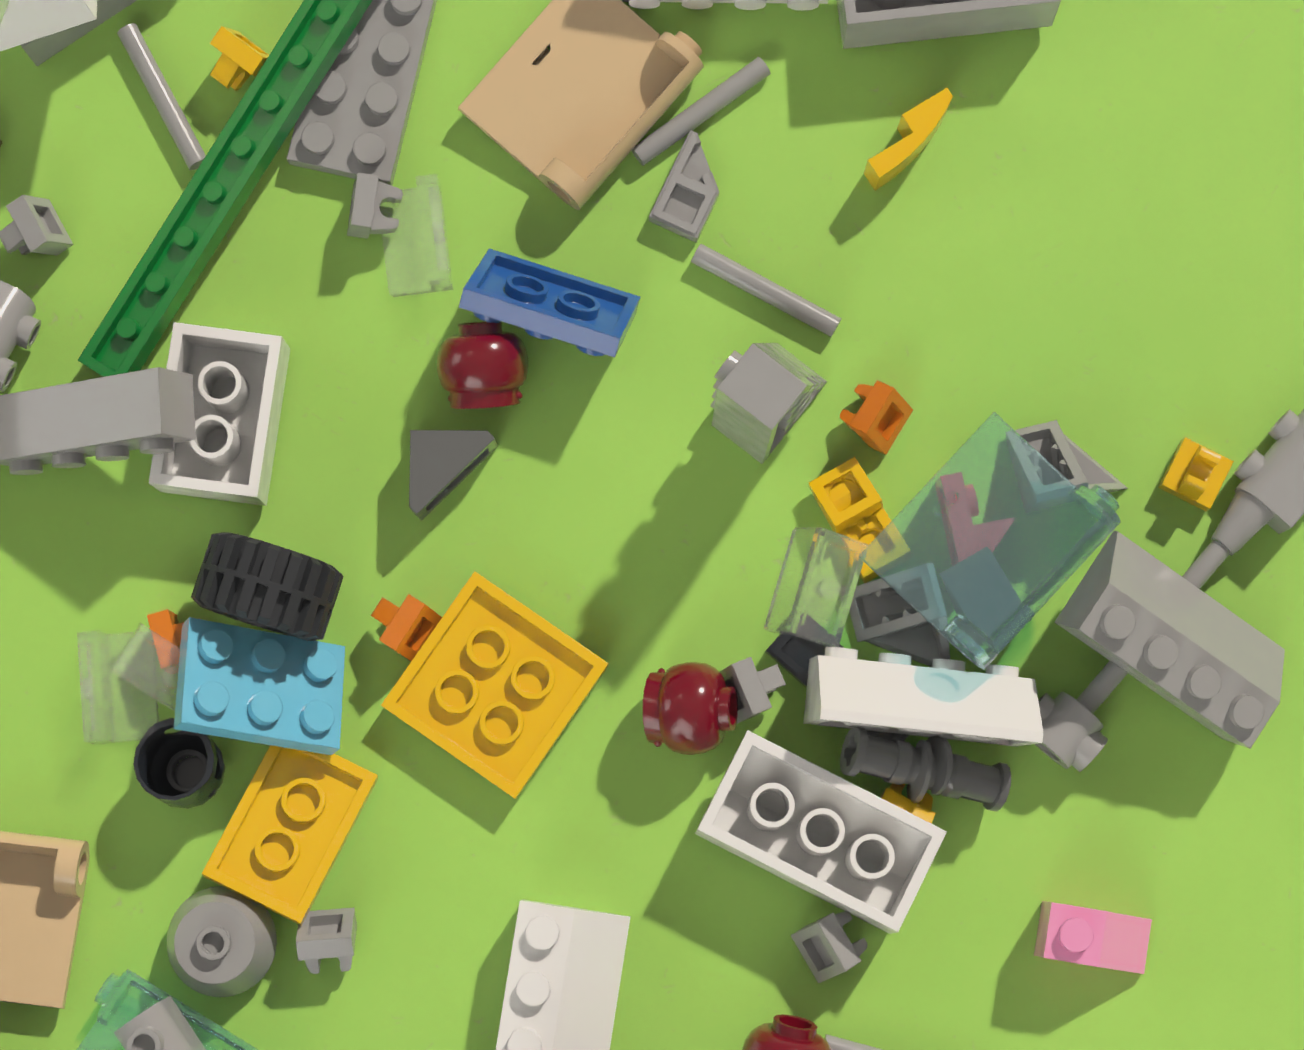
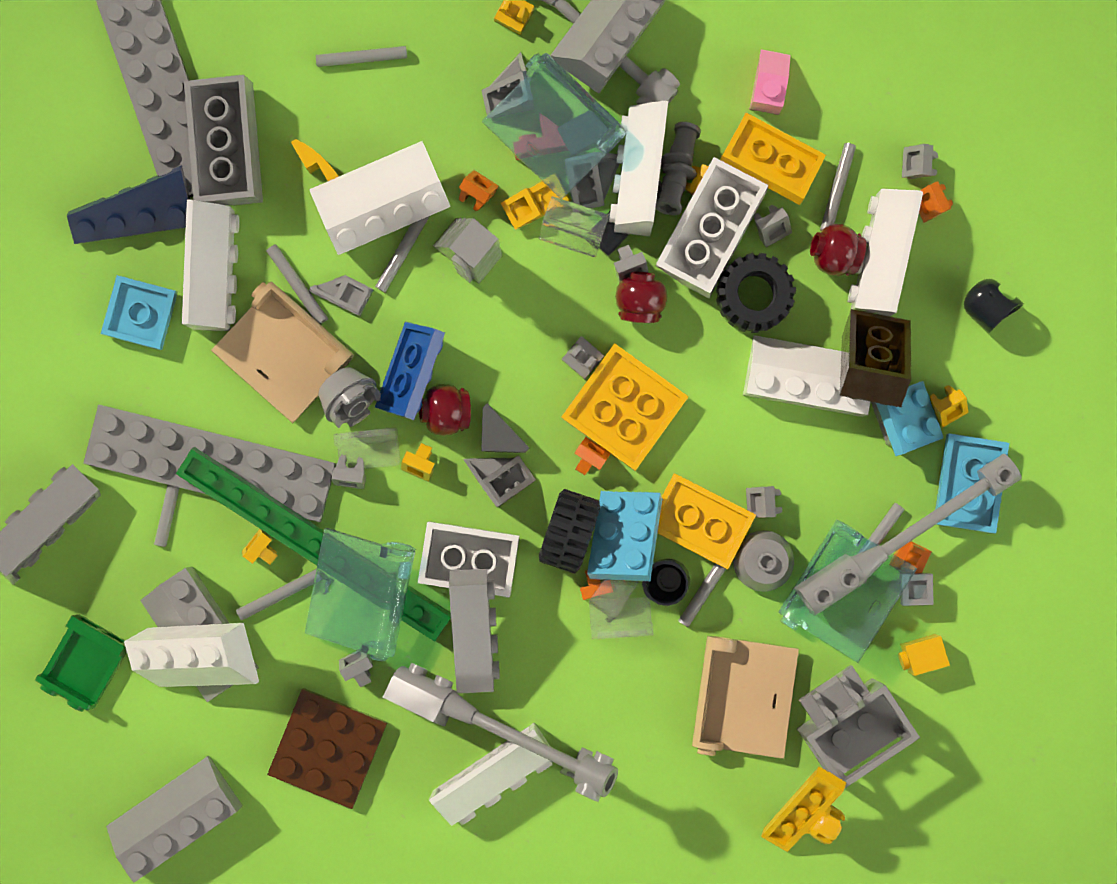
camera: 90 degrees left, 5 degrees up
none -> clear light blue door [305,528,416,661]
none -> white slope [309,141,451,255]
none -> light grey bar [316,46,407,67]
none -> light grey cone [318,367,381,428]
none -> yellow tile [401,443,435,482]
none -> light grey slope [463,455,536,508]
none -> light grey tile [562,336,604,380]
none -> light grey bar [678,563,726,627]
none -> black tyre [716,253,796,333]
none -> yellow plate [720,112,826,205]

